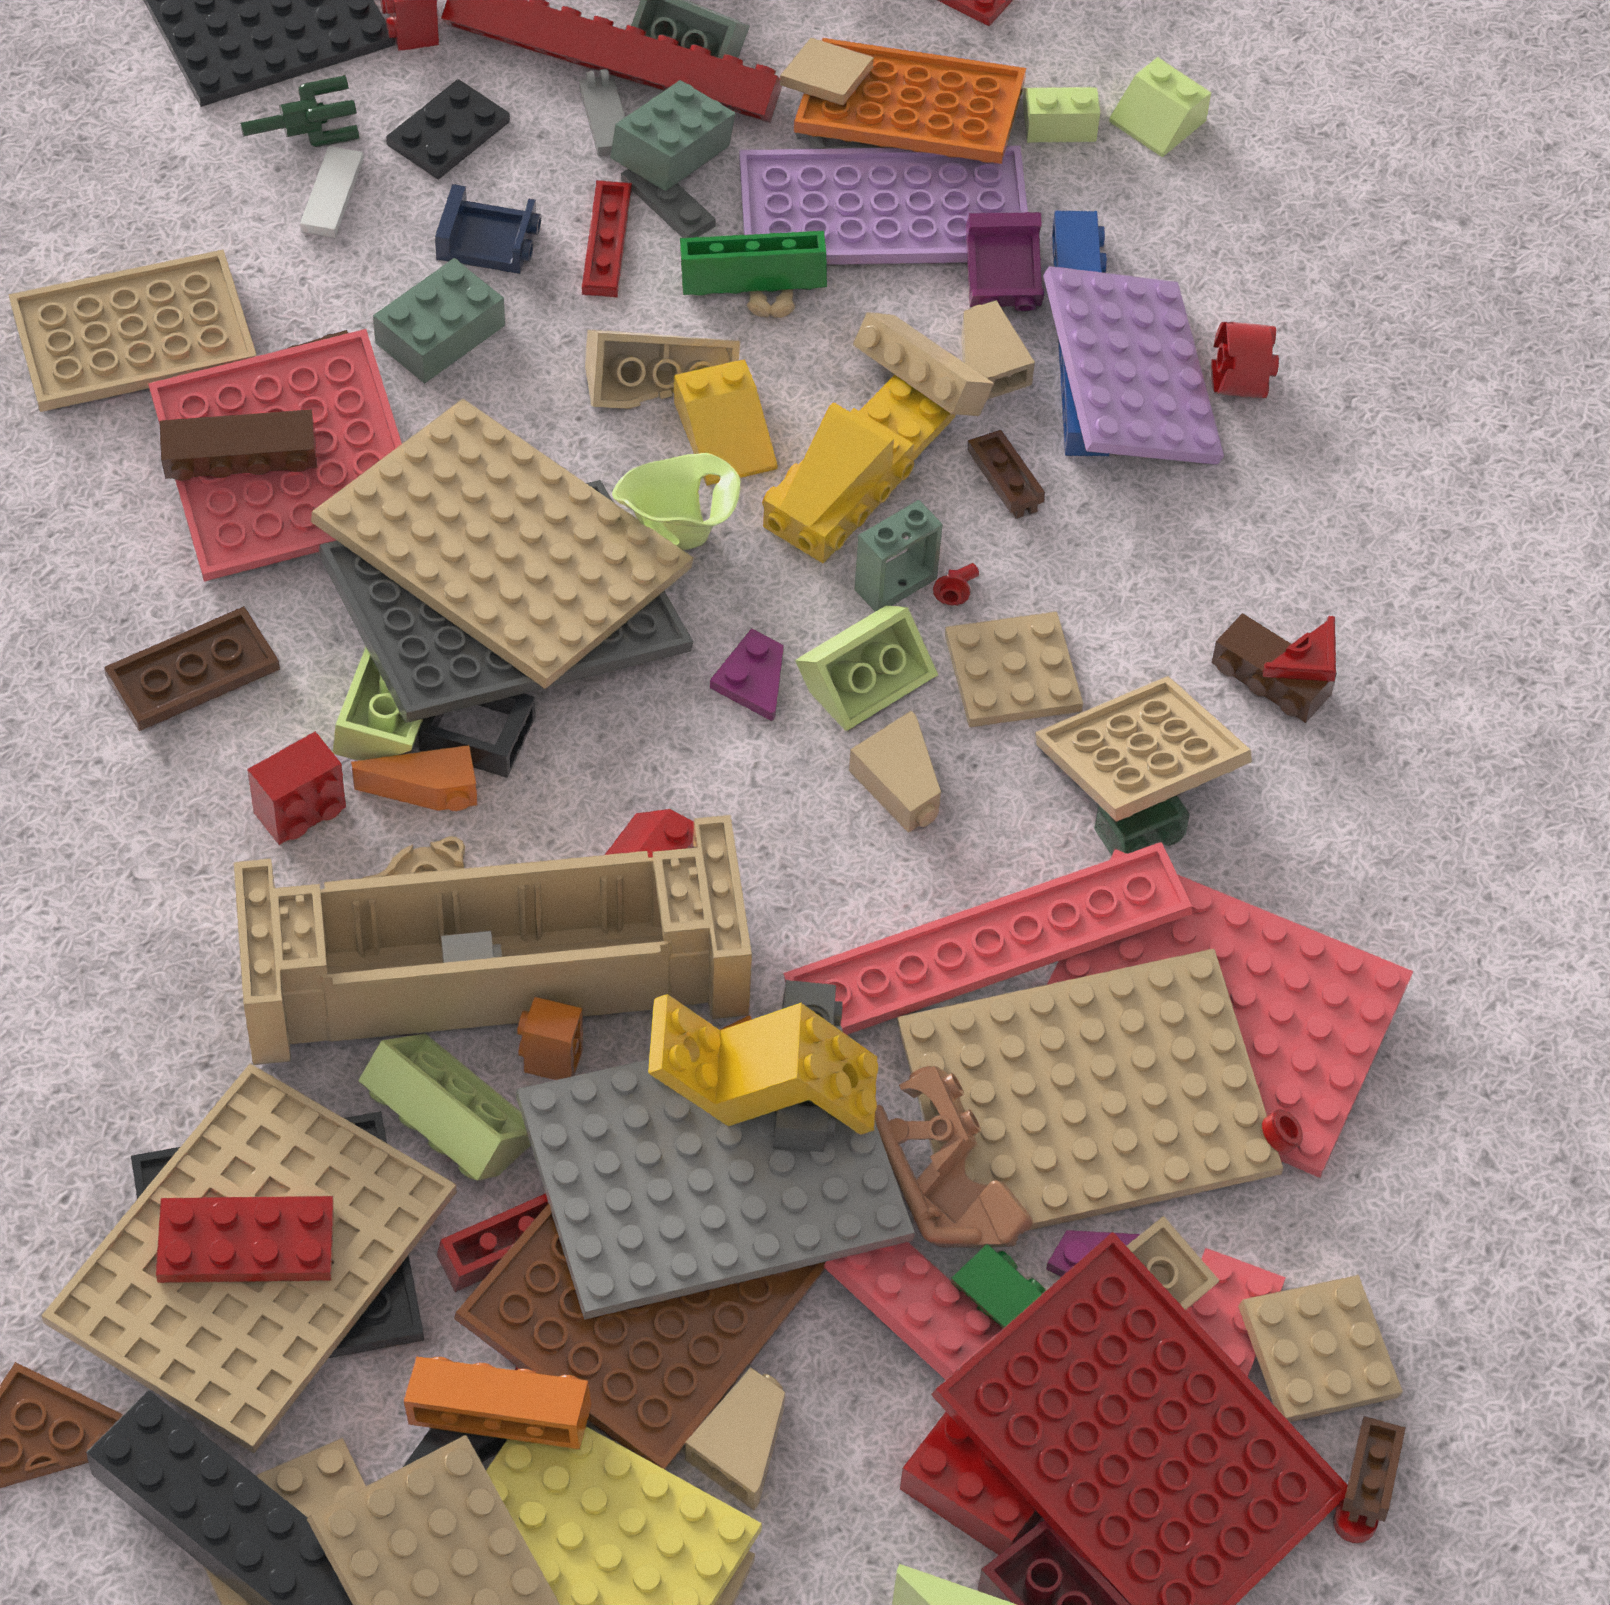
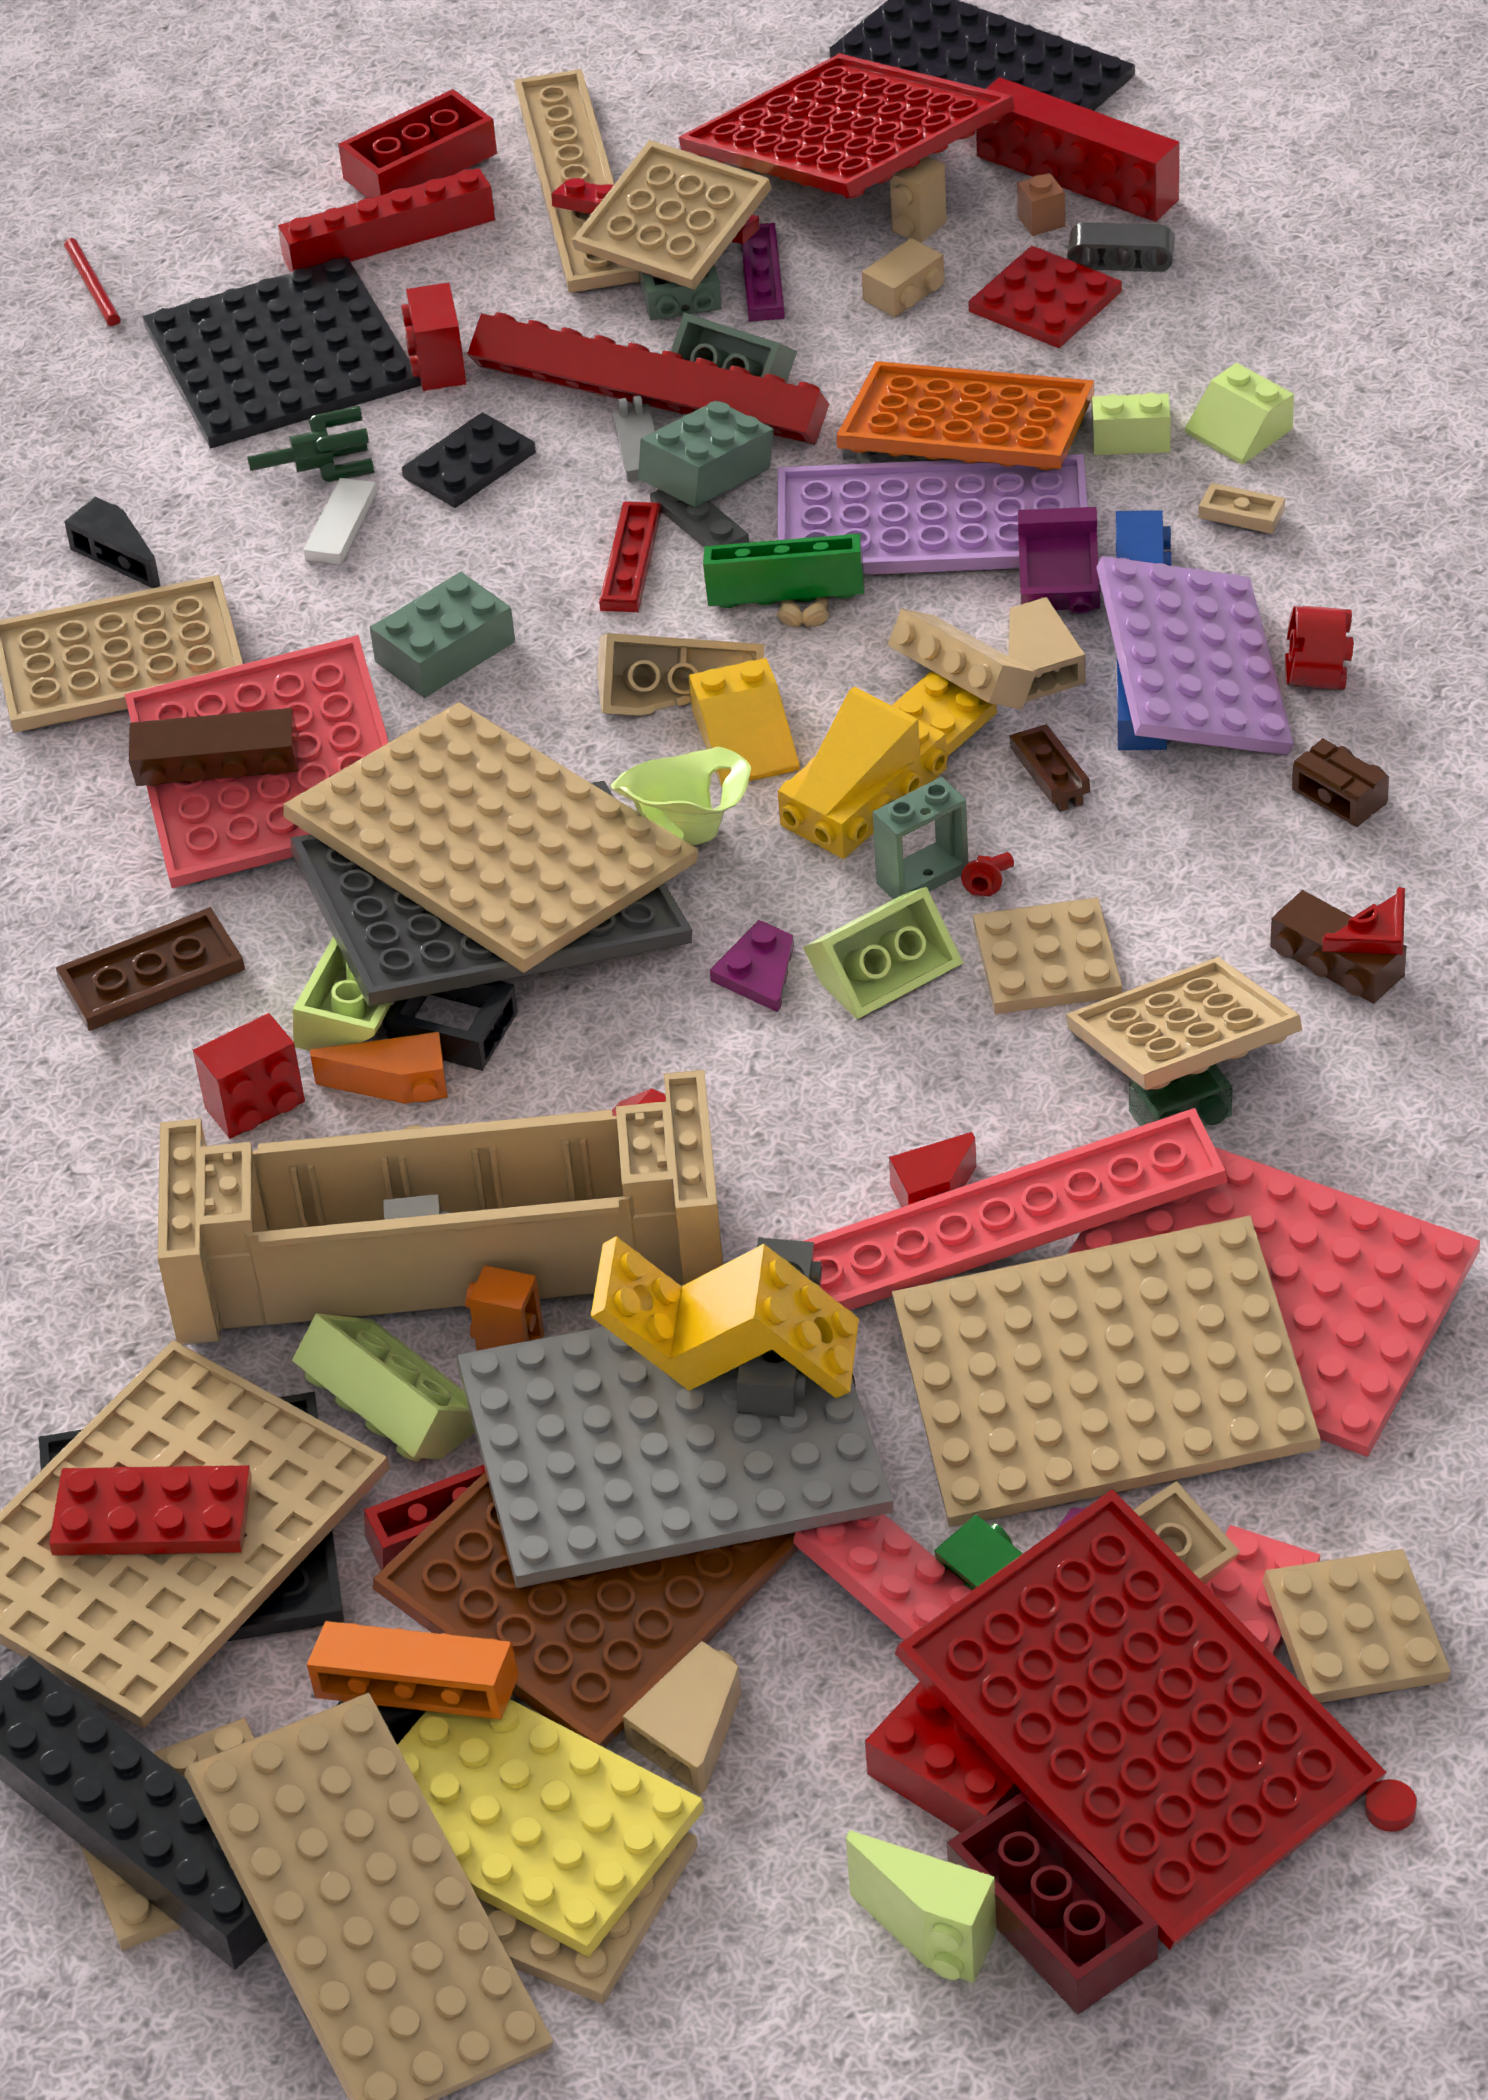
camera: 10 degrees right, 10 degrees down
dark blue panel [435,184,542,274] -> none
tan tile [780,38,874,105] -> none
tan slope [849,711,941,833] -> none
nougat piece [875,1066,1033,1248] -> none
red tile [1262,1109,1303,1153] -> none
reddish brown hinge [1342,1416,1406,1528] -> none
none -> black slope [64,497,160,588]
none -> red slope [889,1132,976,1207]
none -> tan plate [1199,483,1285,534]
none -> reddish brown brick [1292,738,1389,827]

